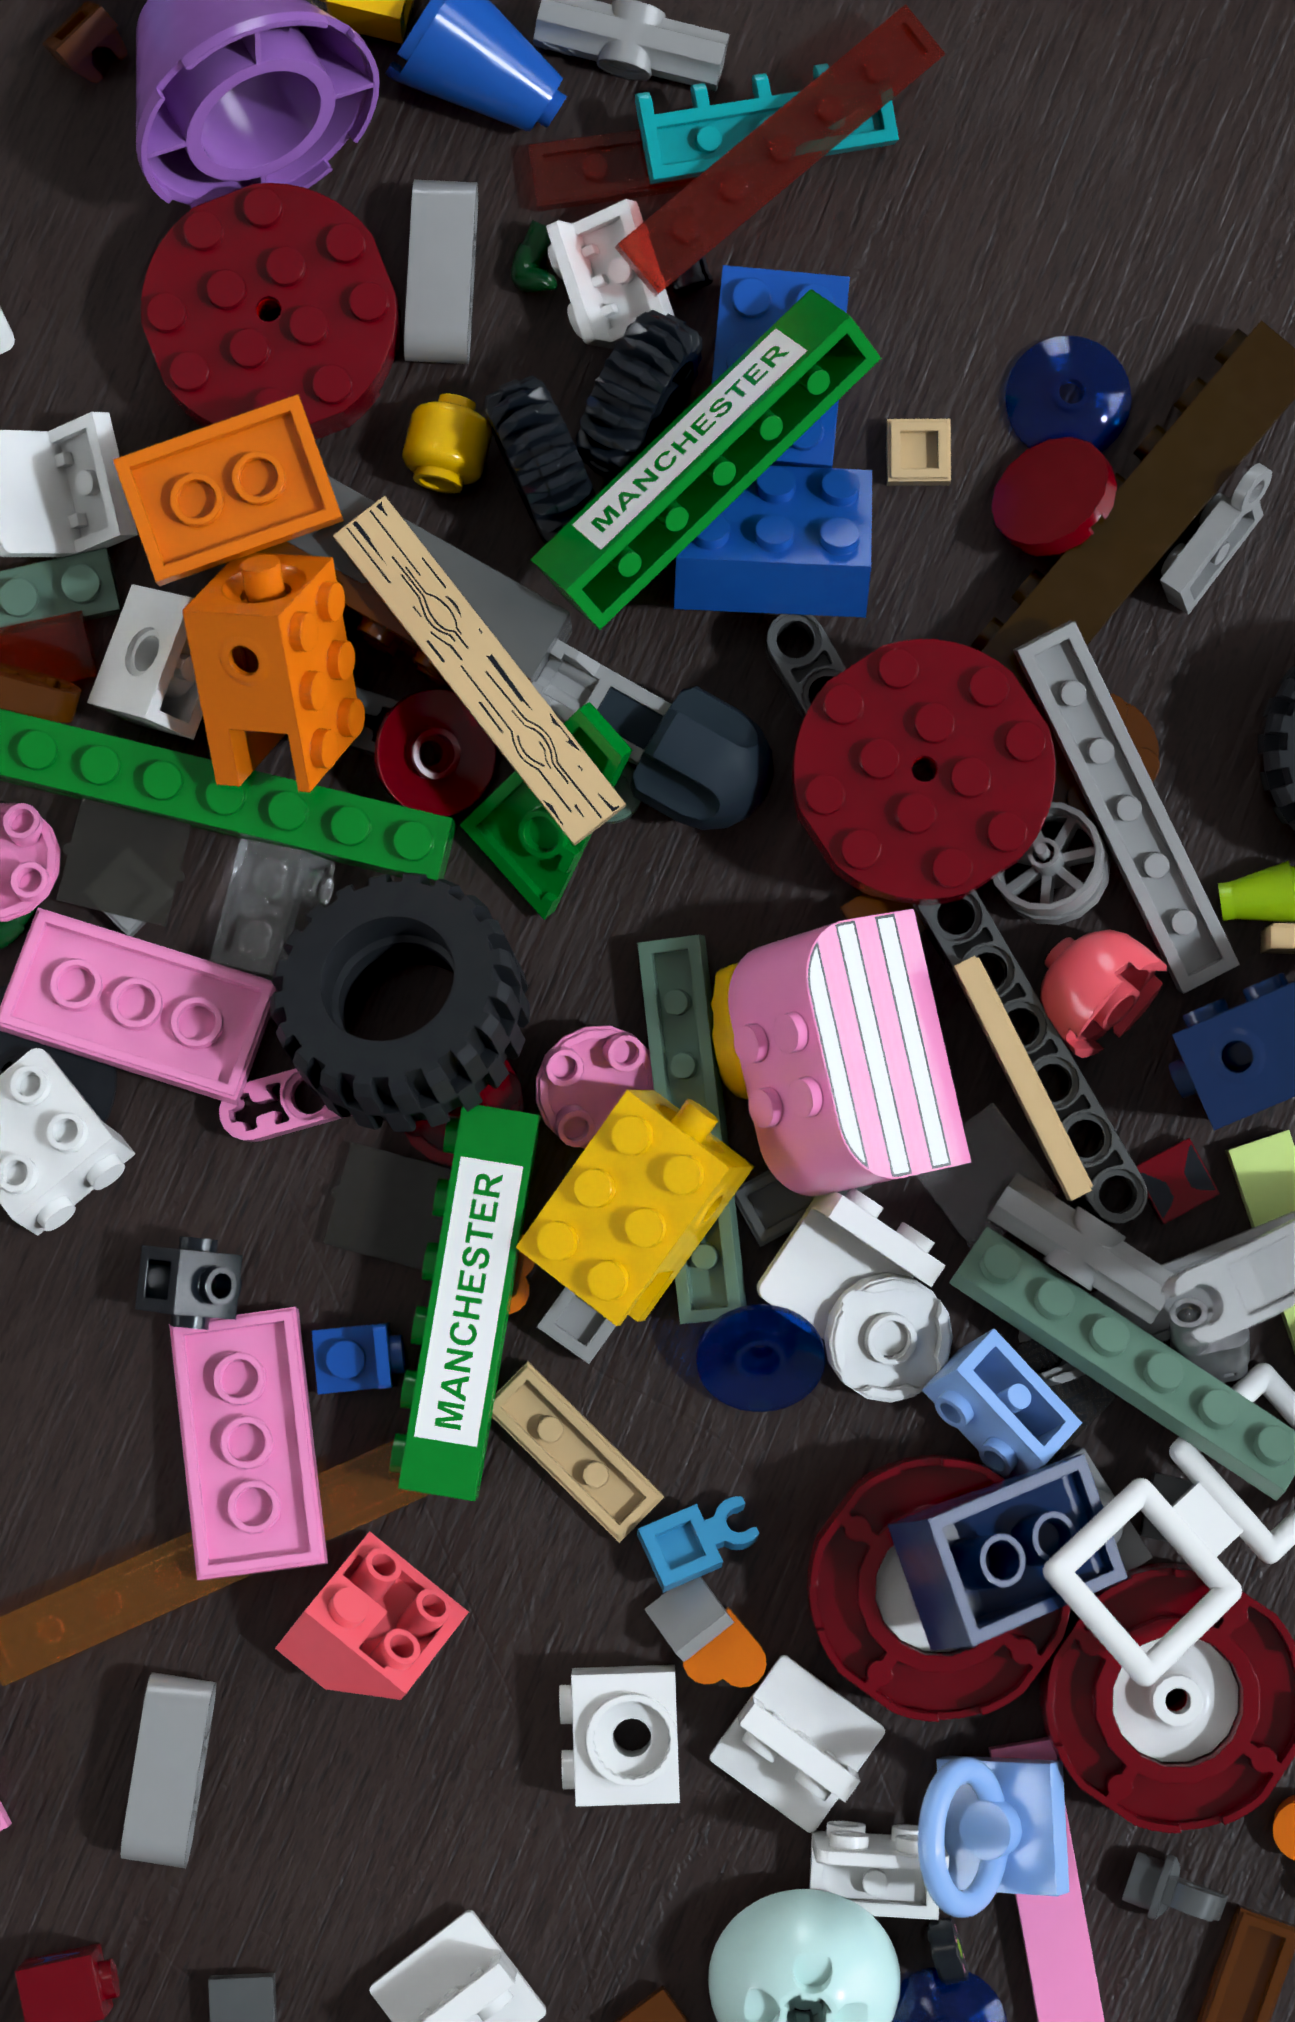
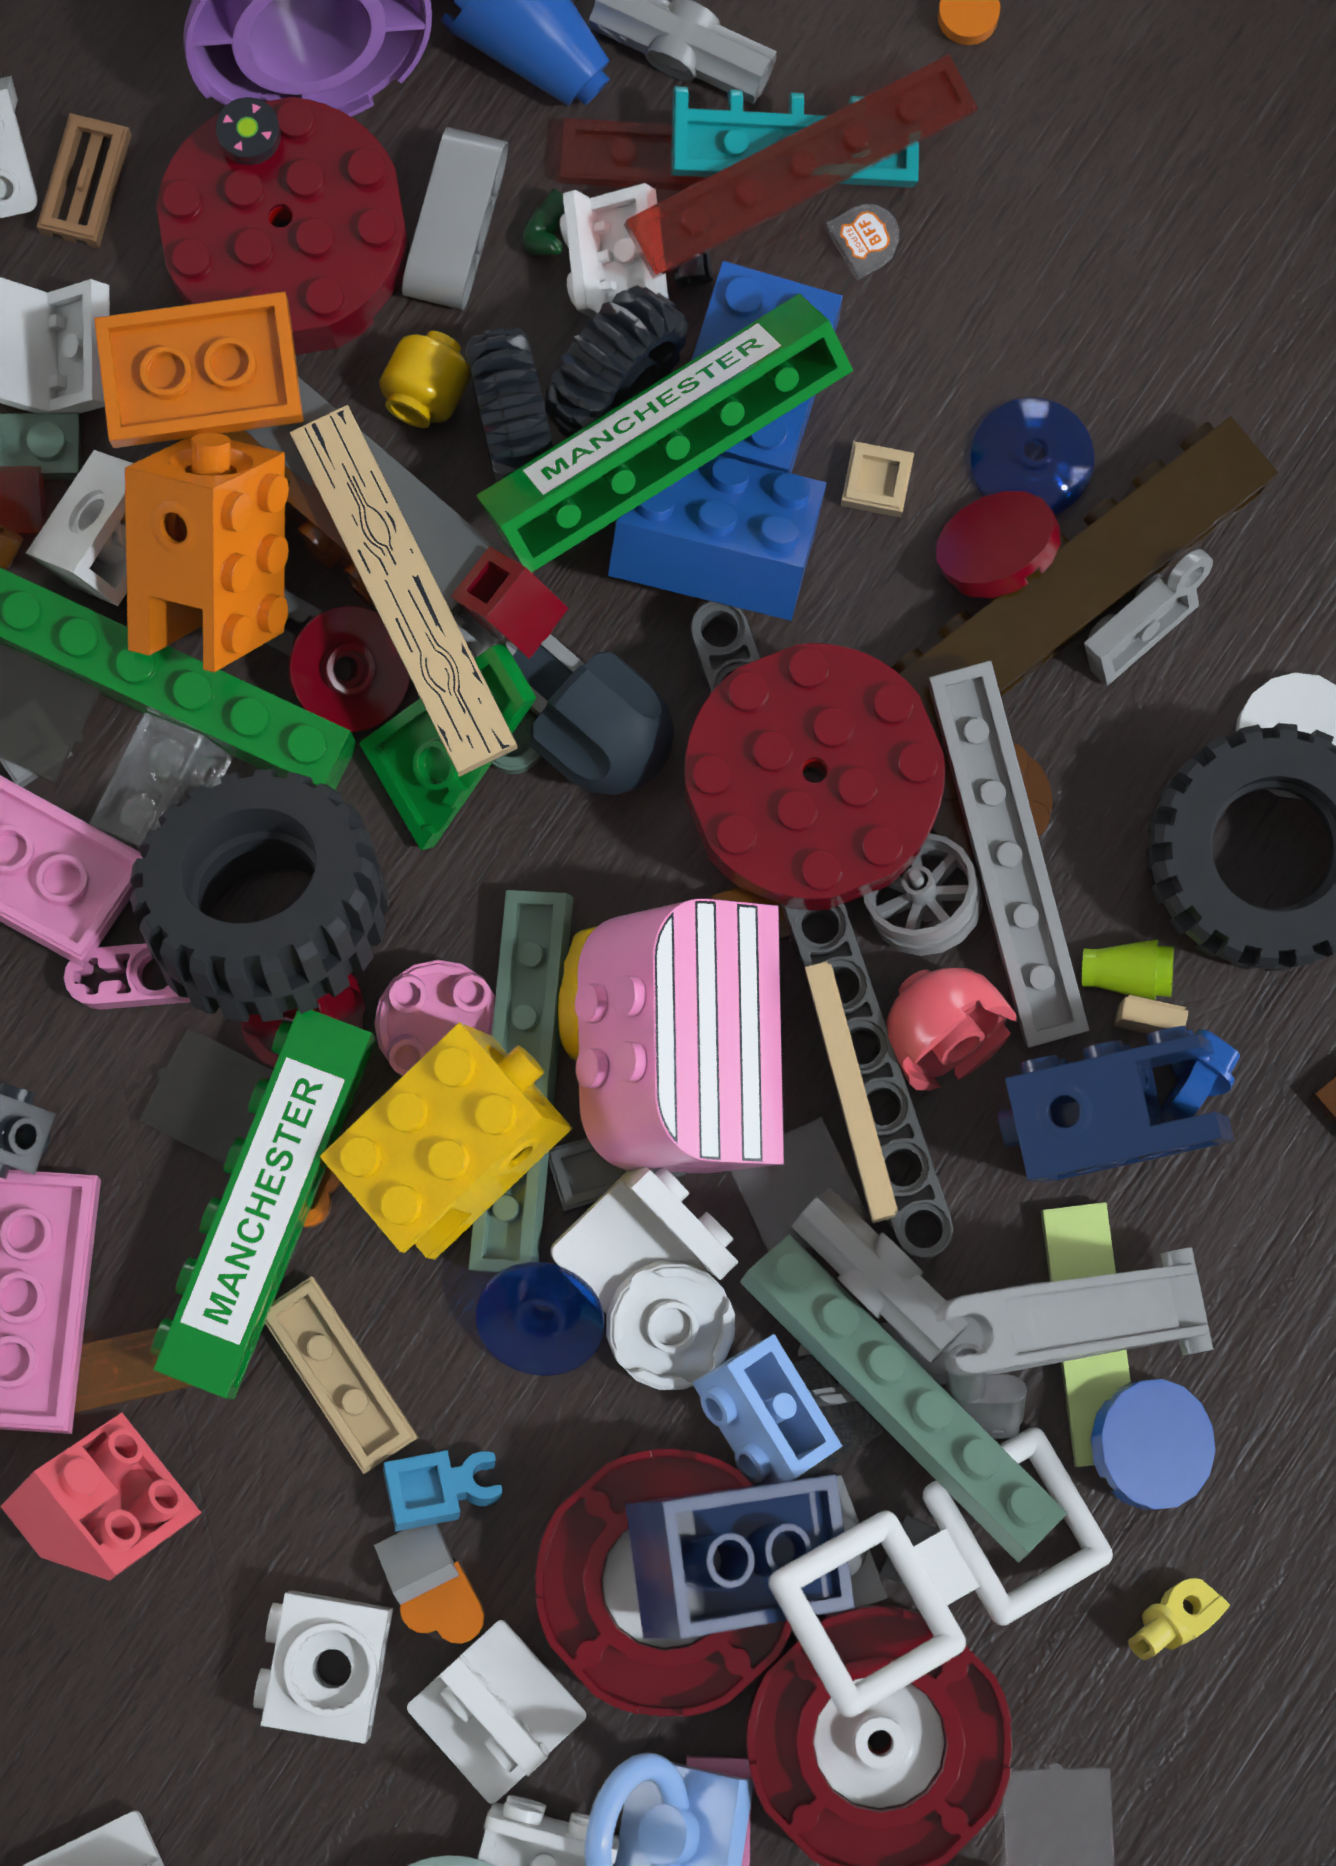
camera: 10 degrees right, 5 degrees down
blue bracket [311,1322,406,1395] -> none
light grey plate [537,1287,616,1364] -> none
dark red tile [1136,1138,1220,1224] -> none
none -> medium nougat tile [37,113,132,248]
none -> black tile [216,97,281,165]
none -> dark red brick [450,546,569,659]
none -> tile [826,204,899,281]

